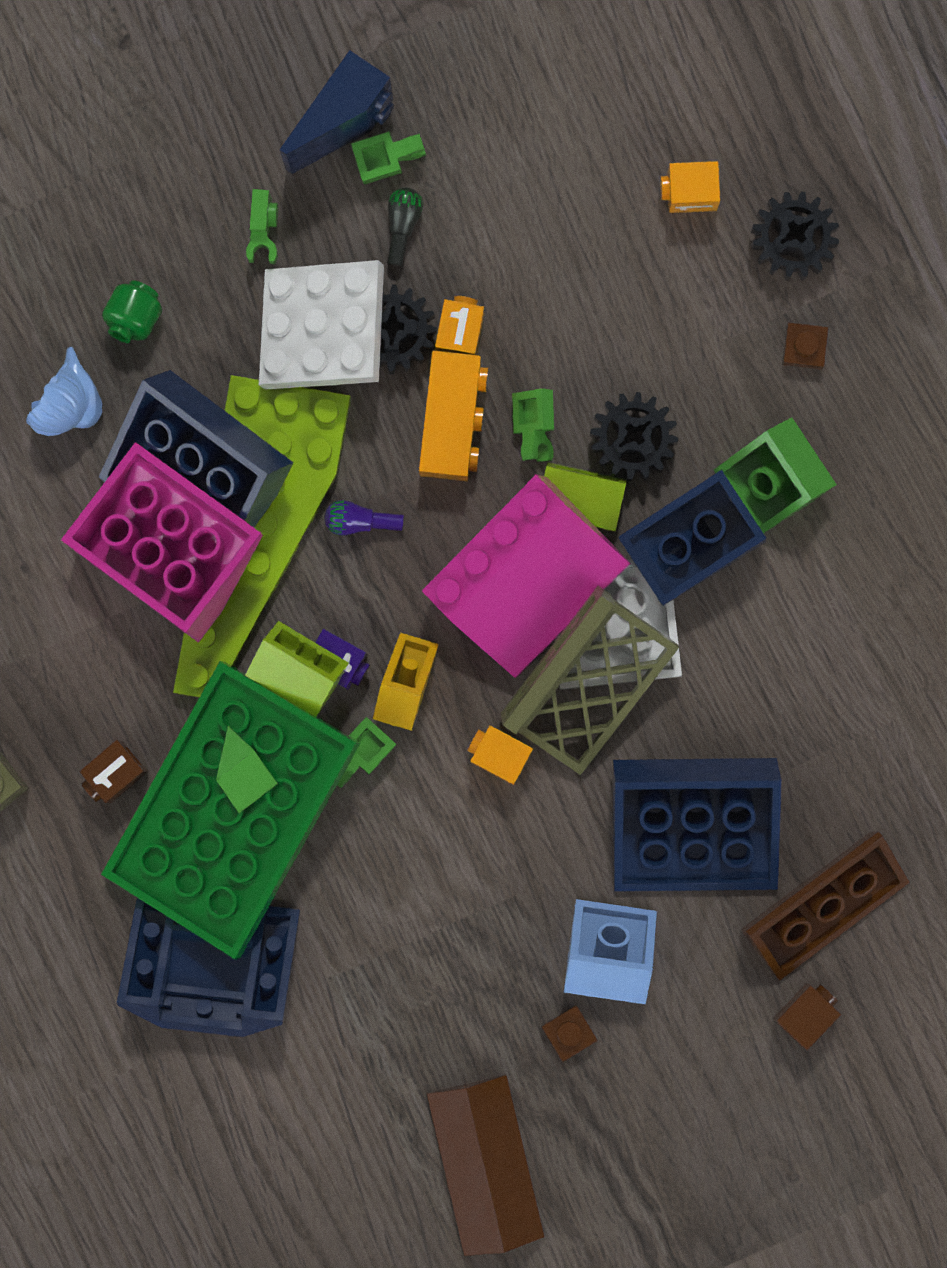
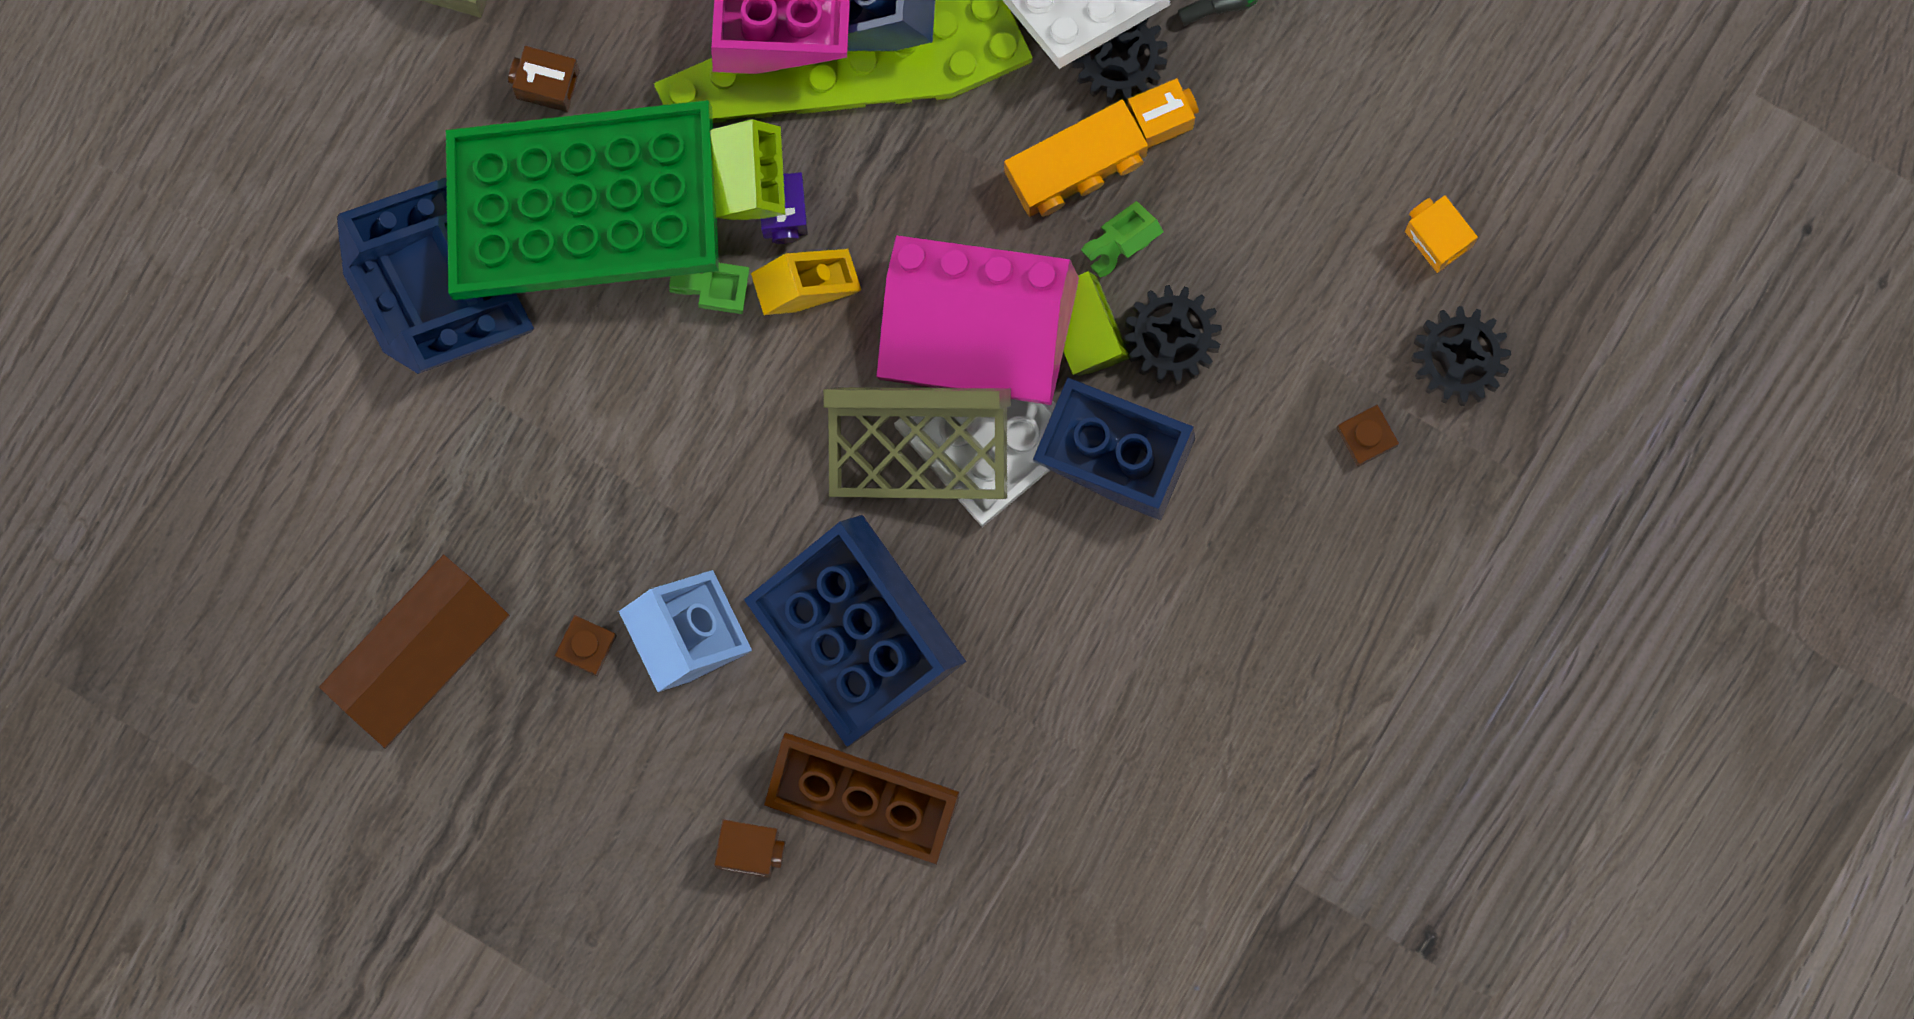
camera: 50 degrees right, 5 degrees down
bright green sticker [216,726,277,813] -> none
dark purple piece [324,500,403,536] -> none
light orange brick [467,725,533,785] -> none
bright green slope [714,417,837,534] -> none

